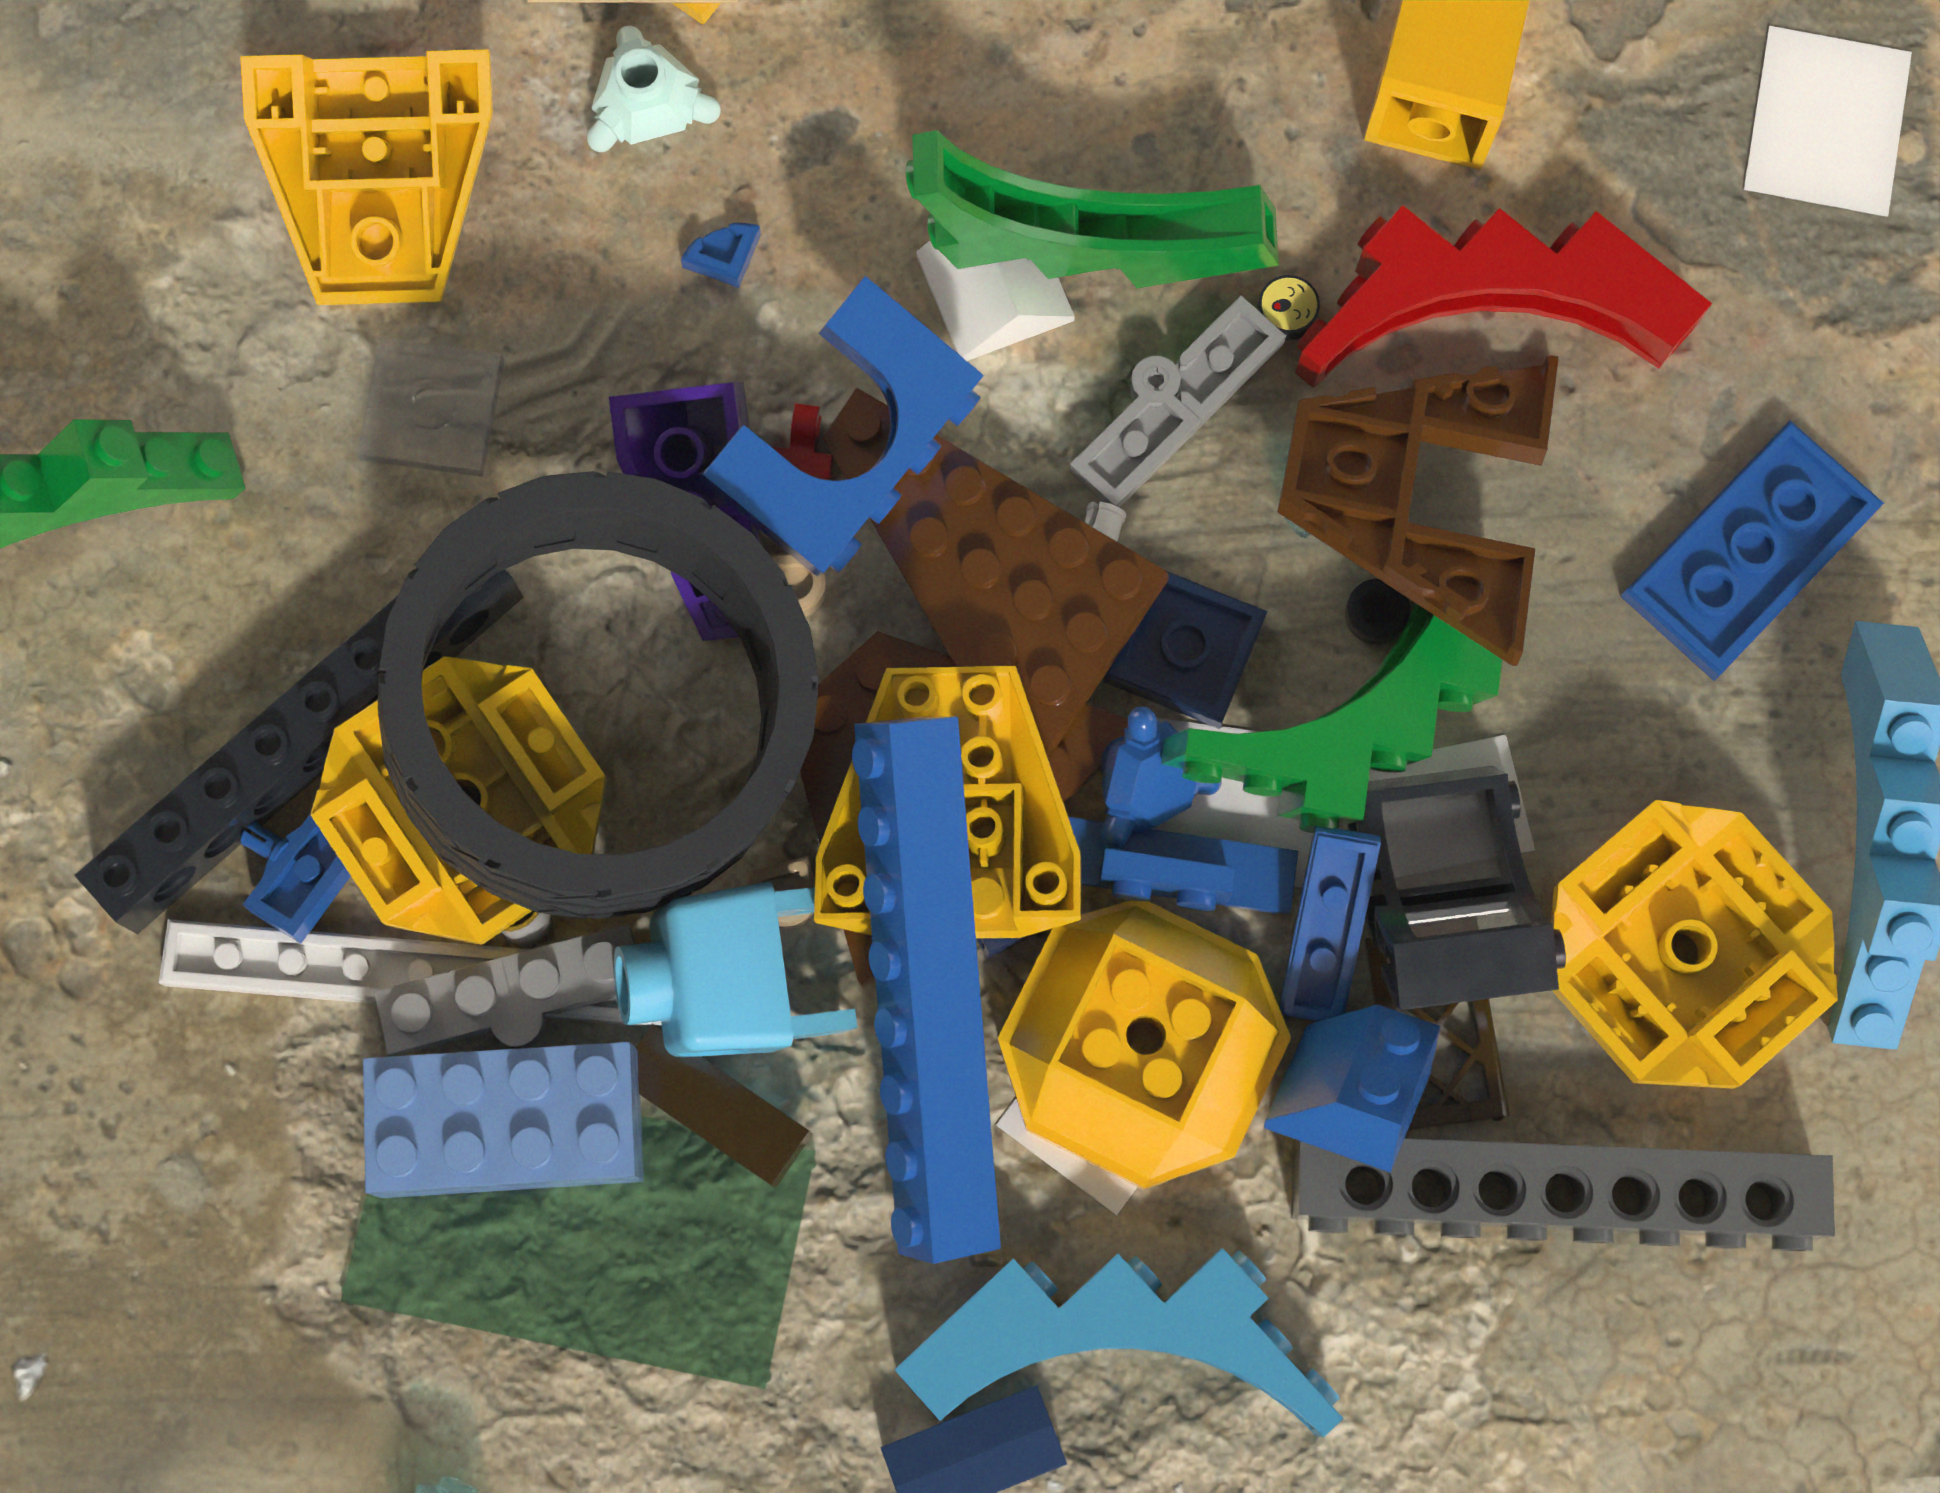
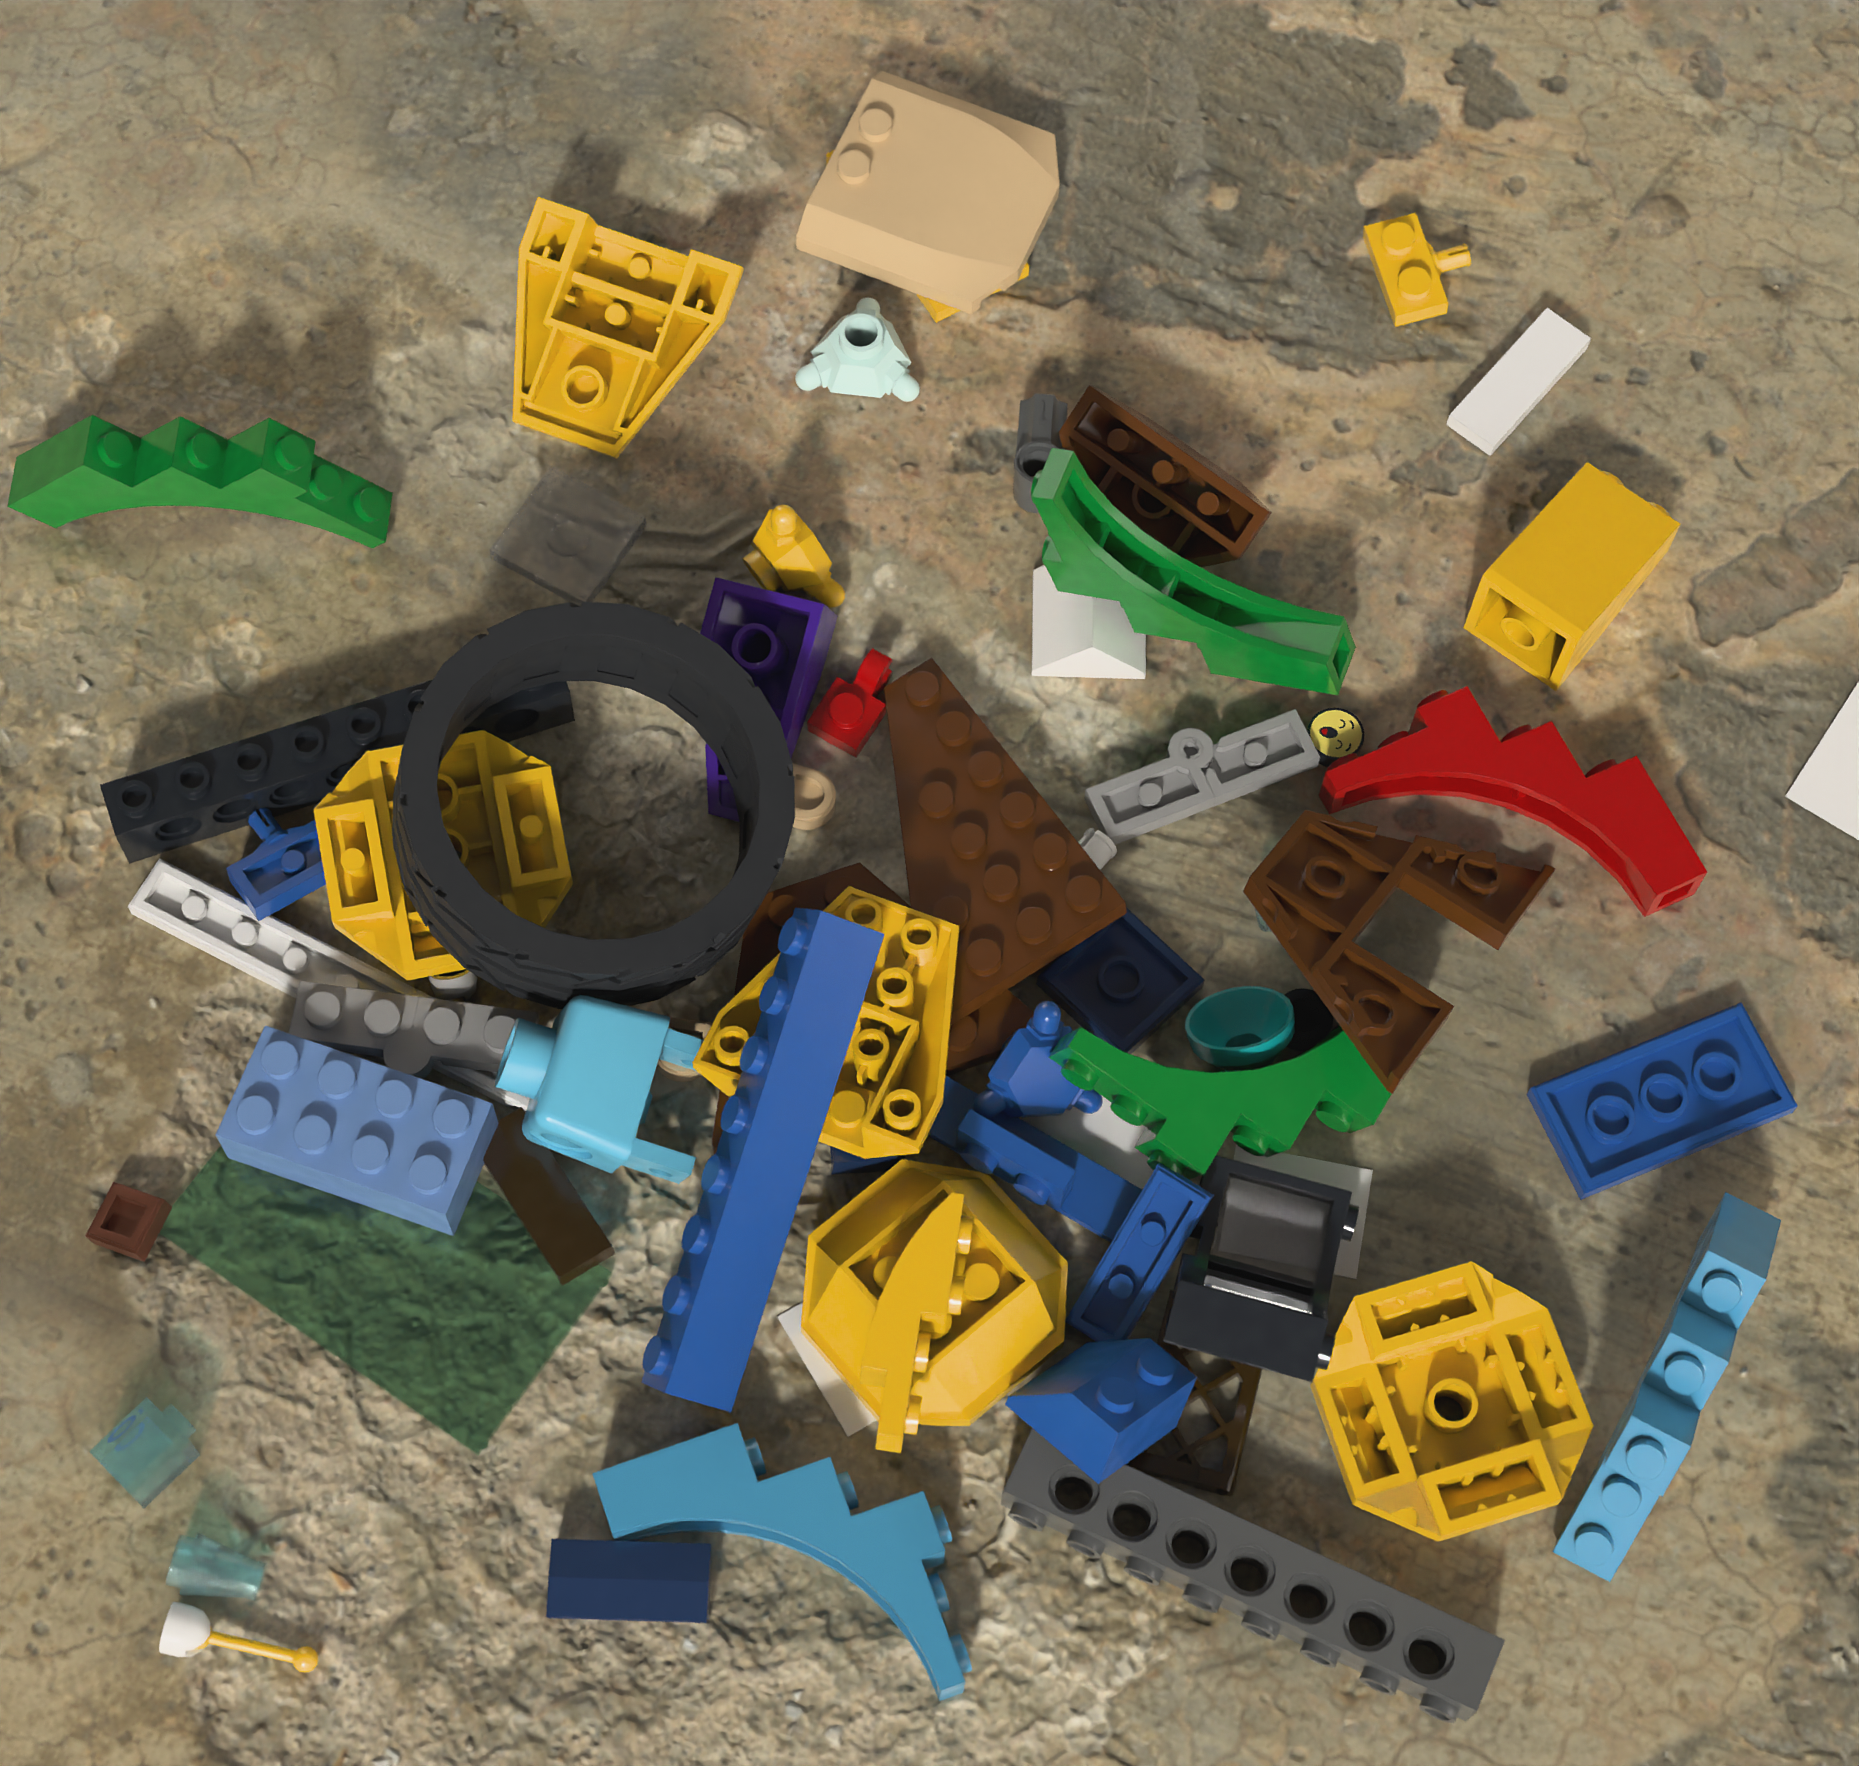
camera: 20 degrees right, 10 degrees down
blue tile [681,223,761,288] -> none
blue arch [699,276,984,576] -> none
none -> copper tile [85,1182,172,1262]
none -> yellow rock [742,504,845,608]
none -> yellow slope [860,1192,974,1453]
none -> dark grey piece [1013,393,1068,514]
none -> reddish brown wedge [1059,385,1272,568]
none -> teal piece [1185,986,1295,1072]

